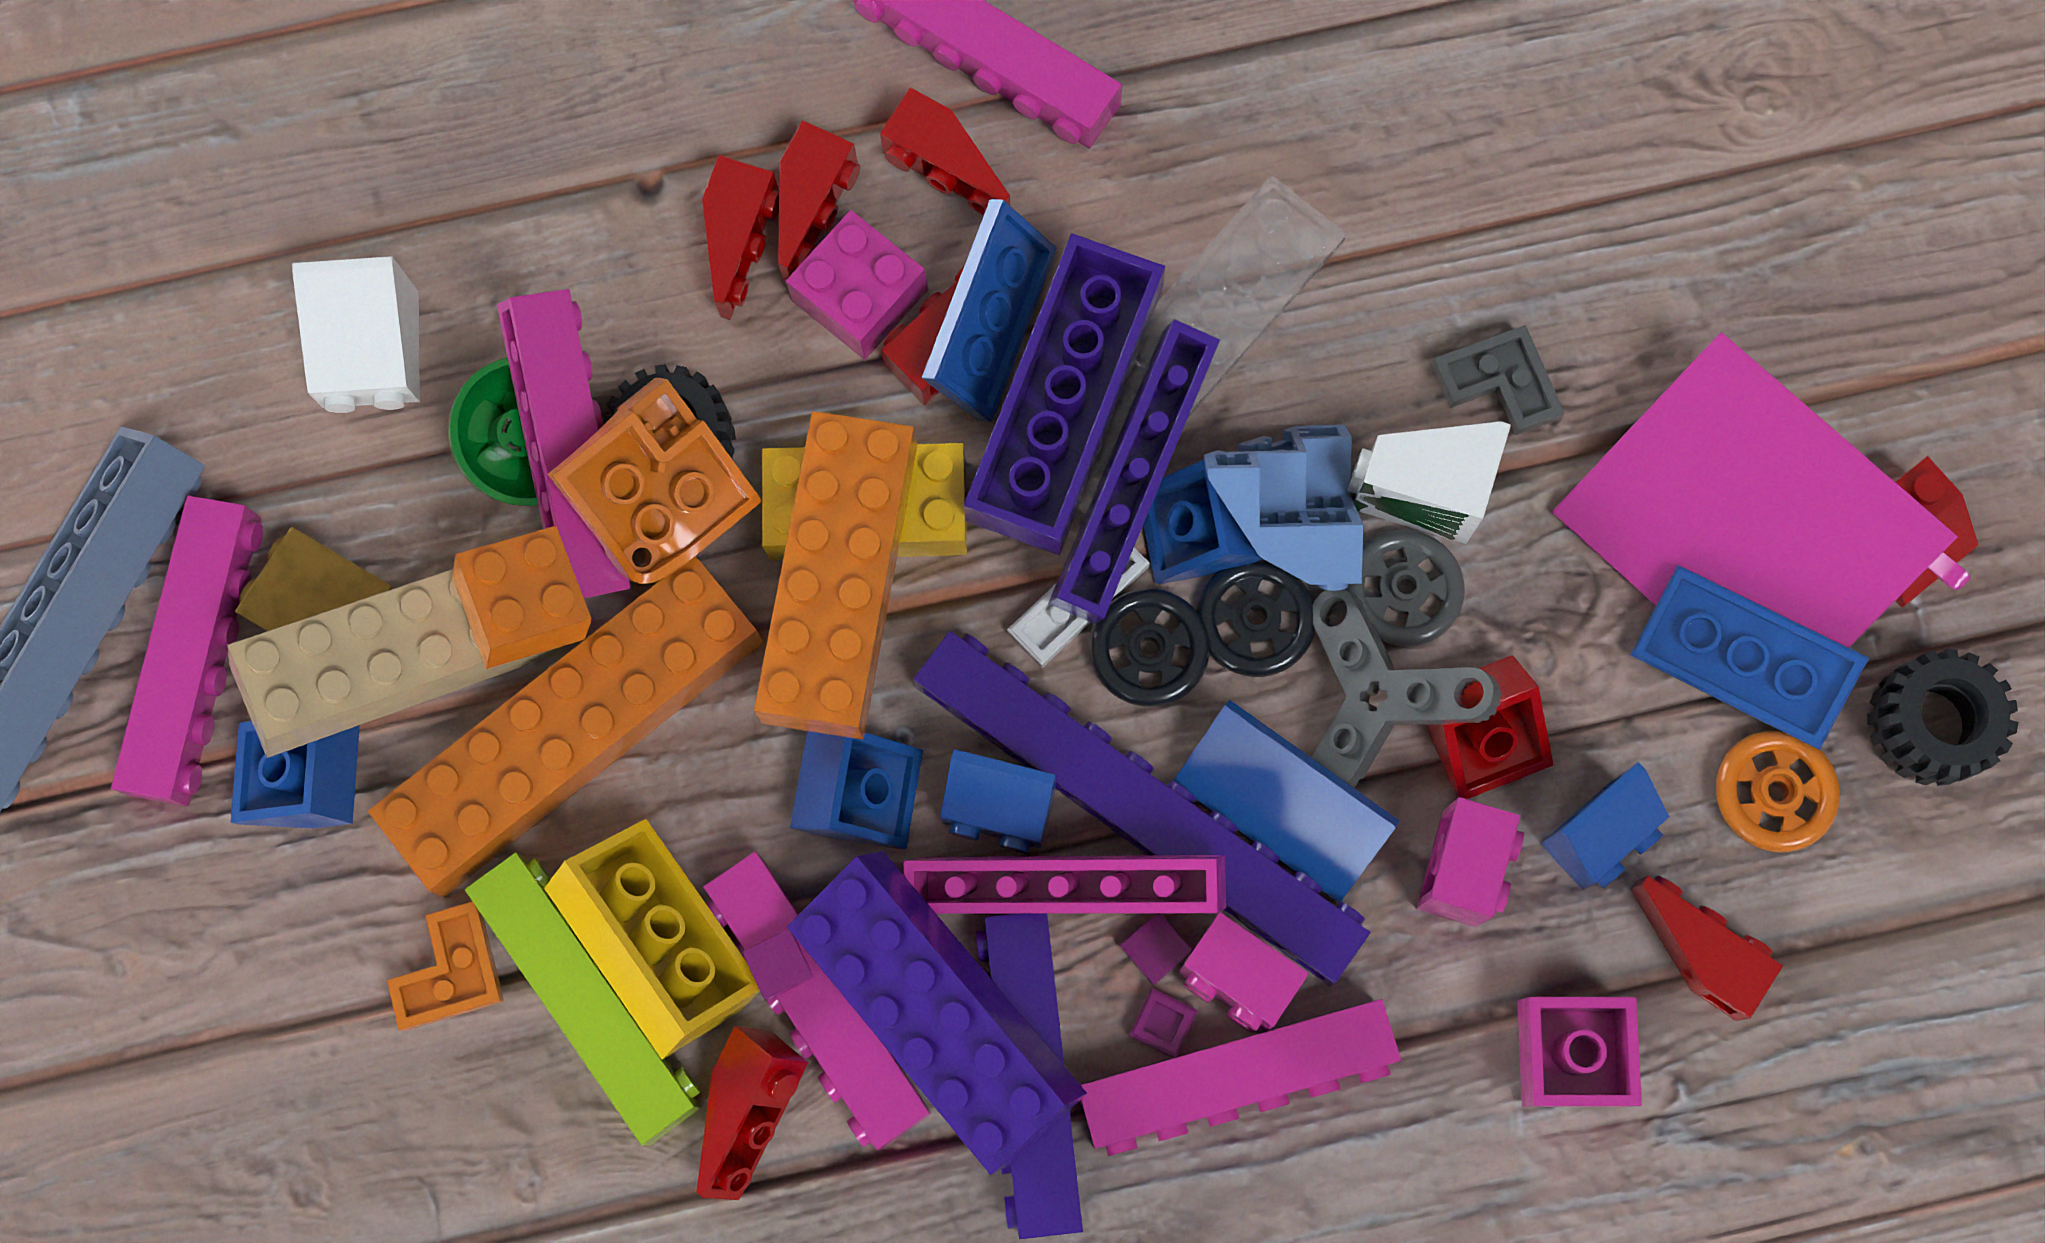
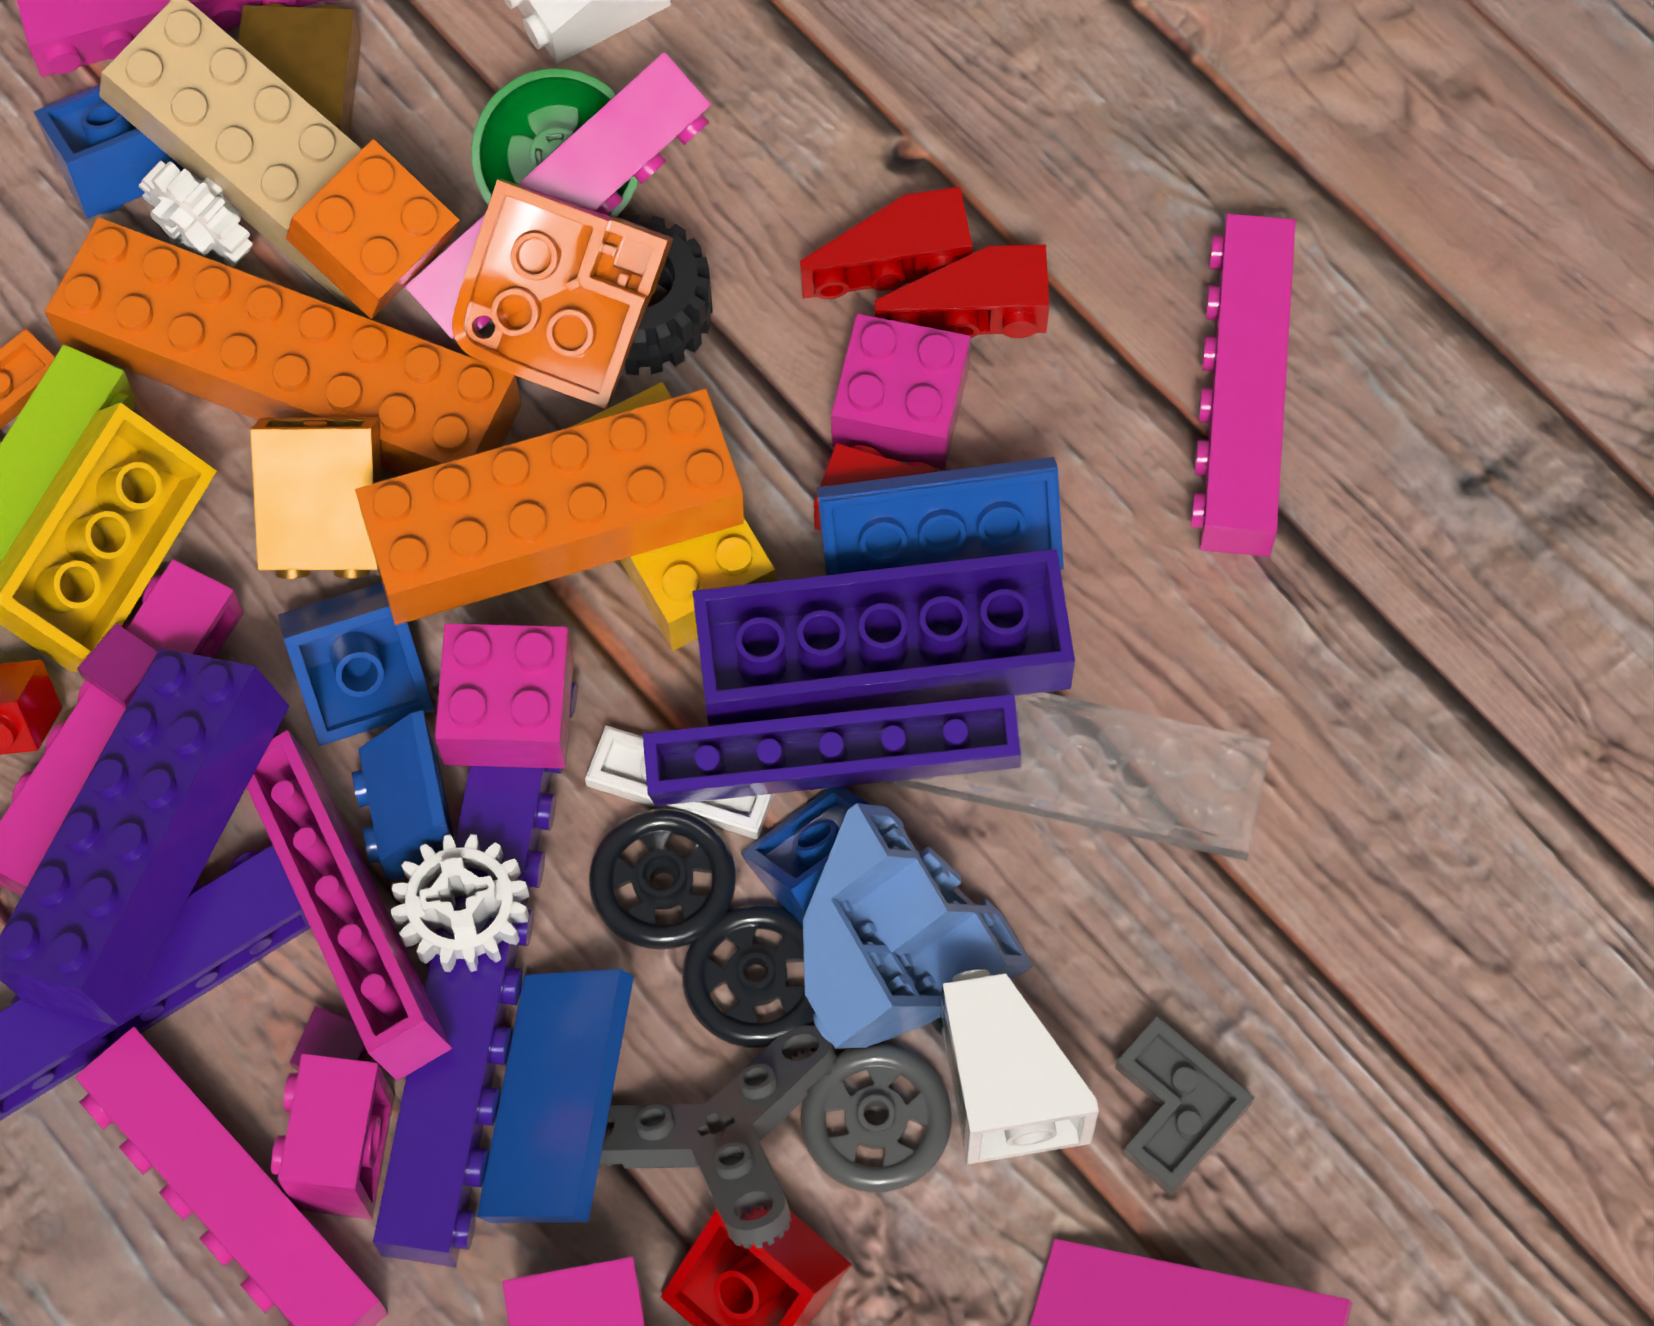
camera: 60 degrees right, 10 degrees down
red slope [880,87,1010,216] -> none
magenta tile [1129,988,1198,1058] -> none
none -> white gear [139,161,253,268]
none -> brick [250,417,382,579]
none -> white gear [391,834,529,972]
none -> dark pink brick [435,623,574,769]

